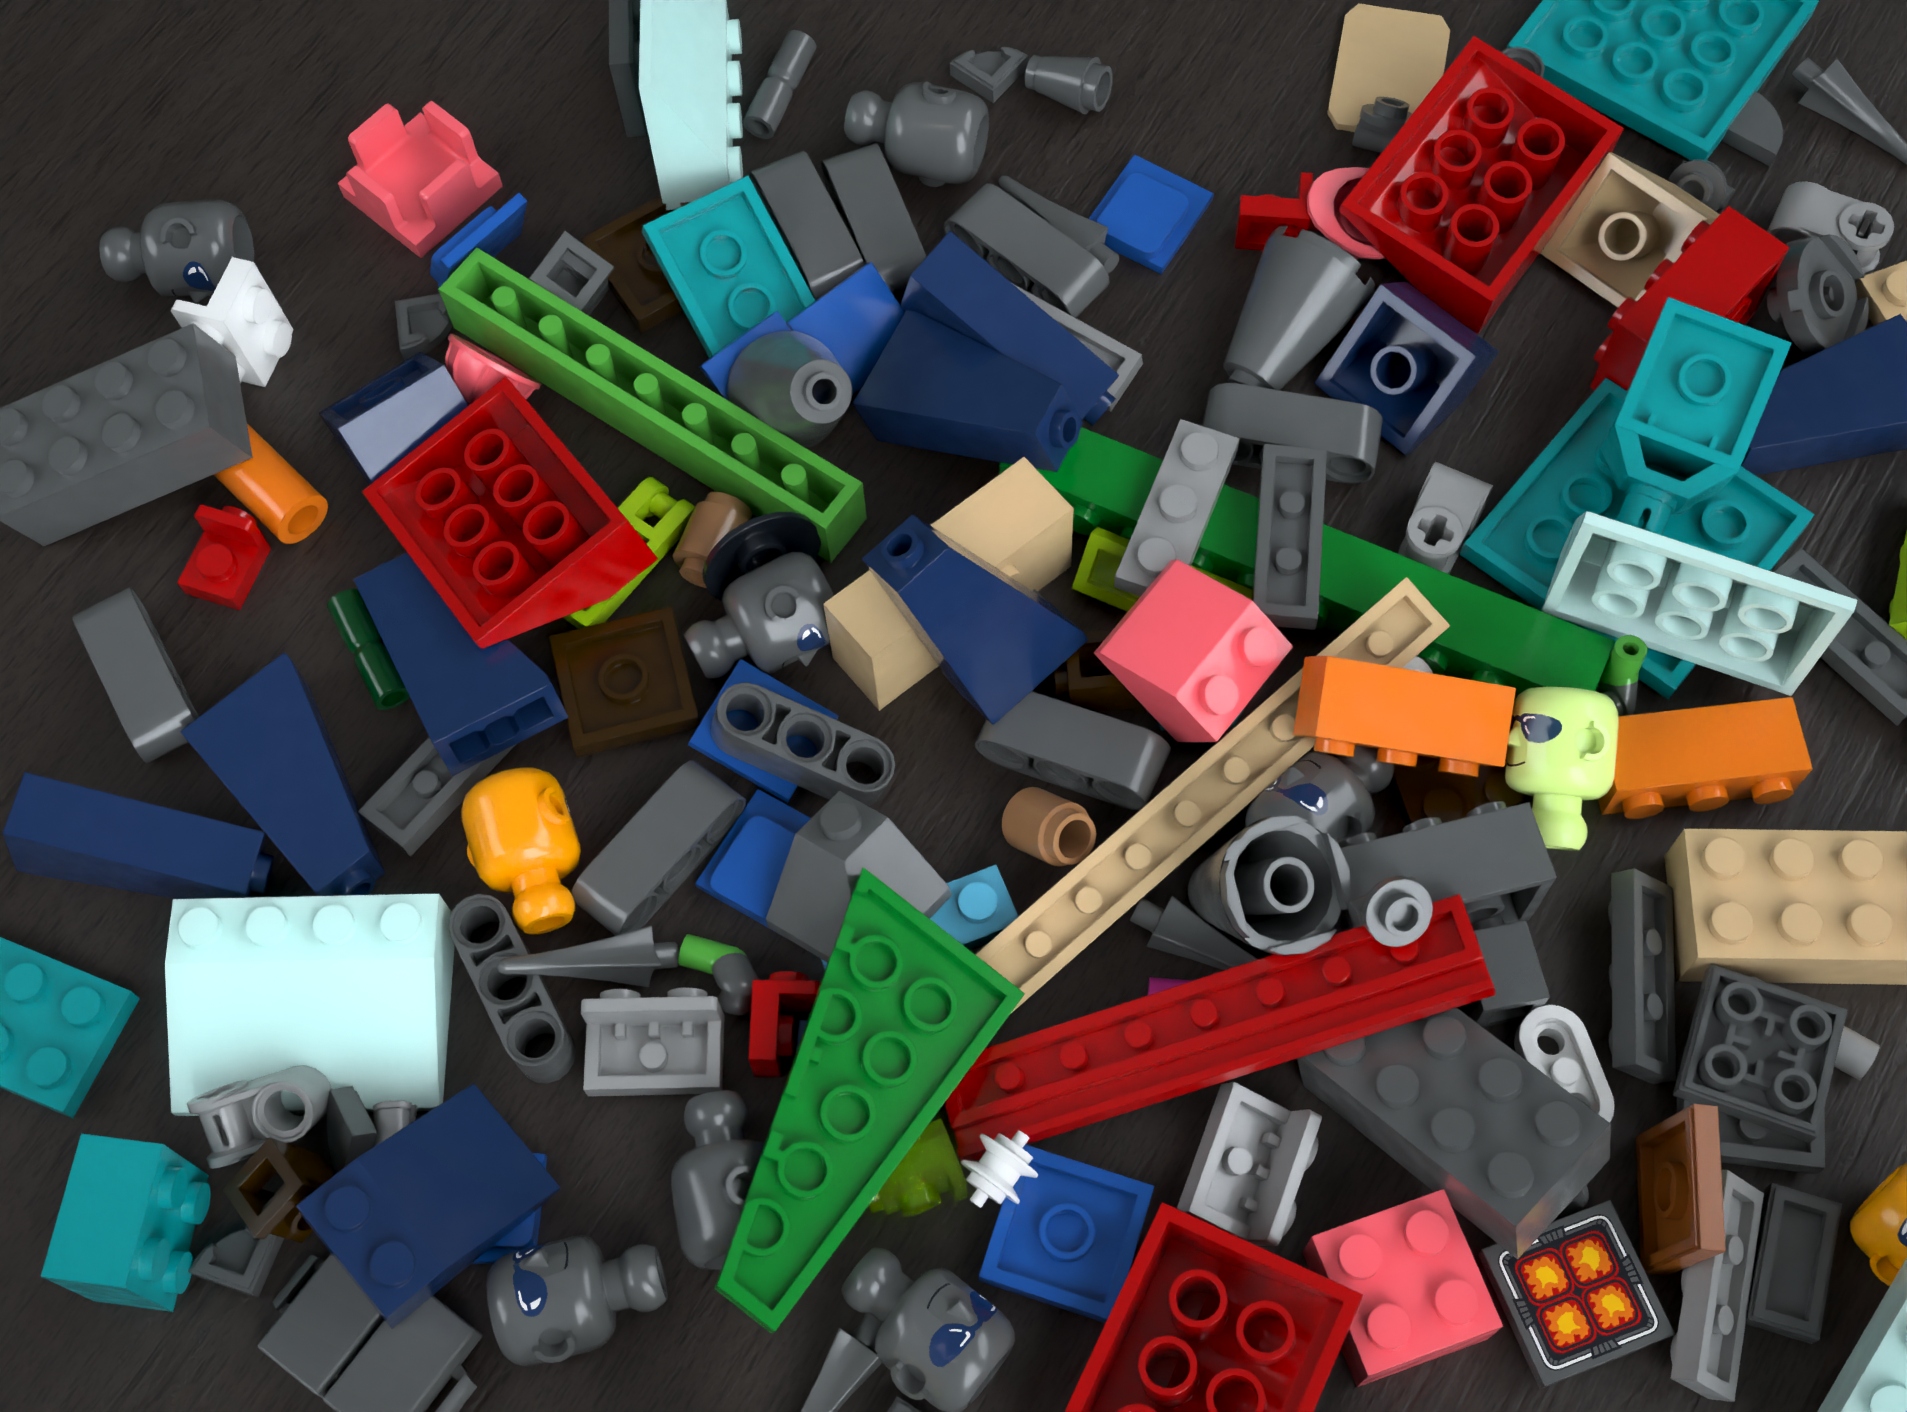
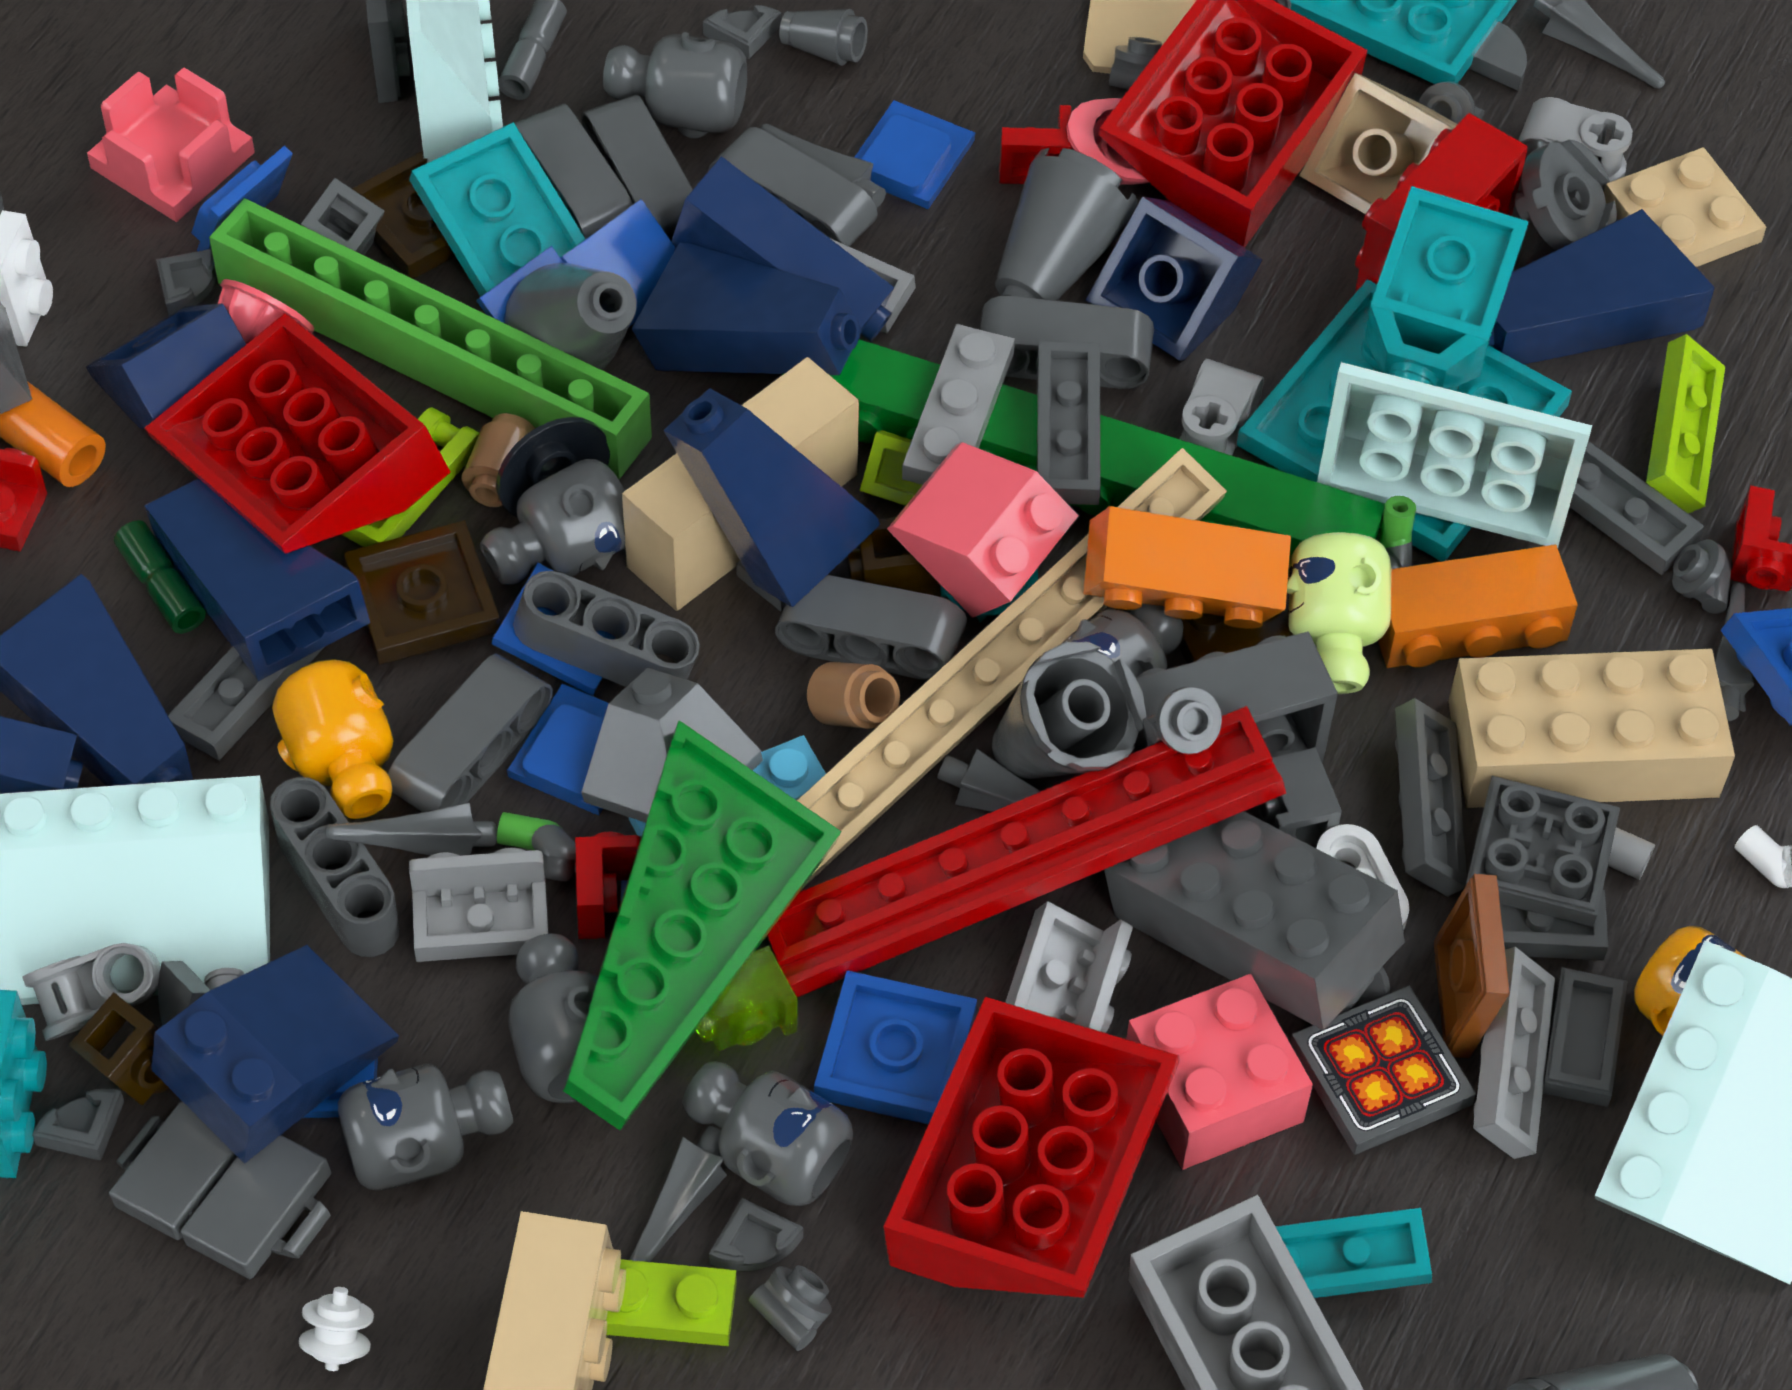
camera: 10 degrees left, 10 degrees down
white wheel [961,1130,1038,1208] -> none

